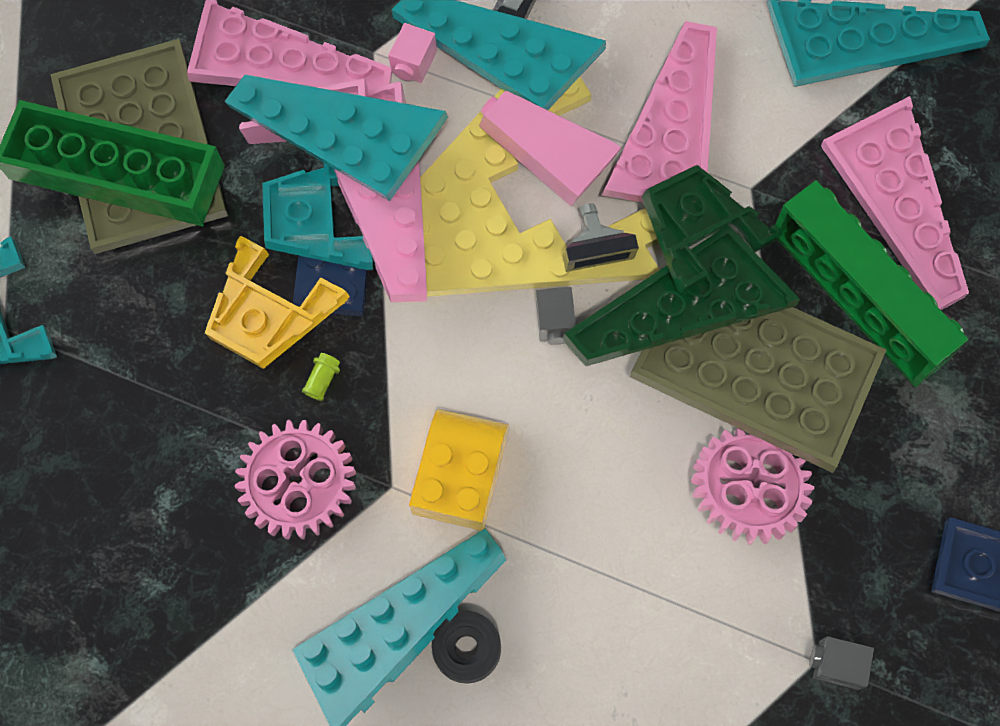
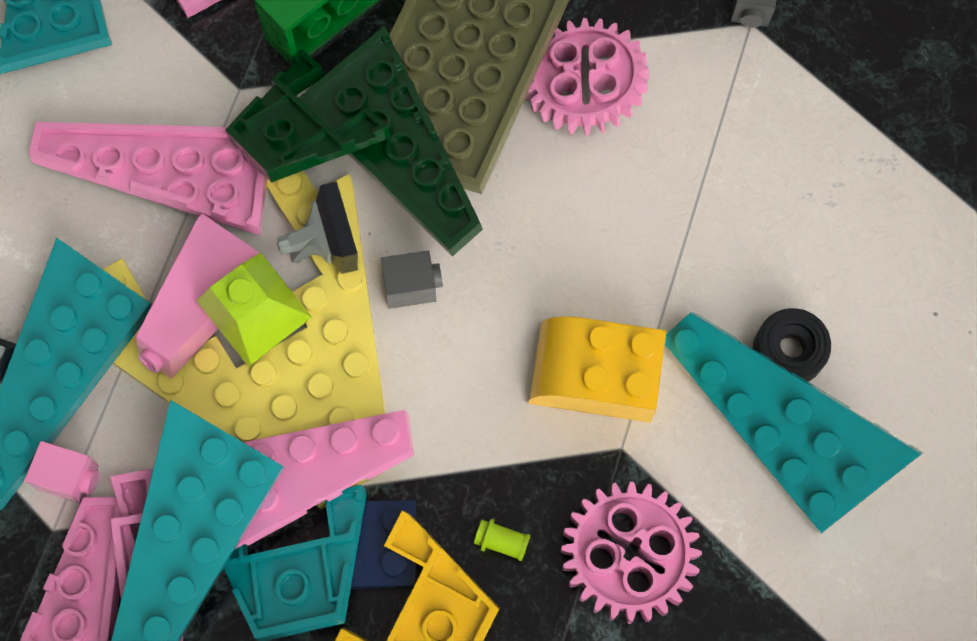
camera: 100 degrees left, 0 degrees up
none -> lime slope [196,253,312,367]

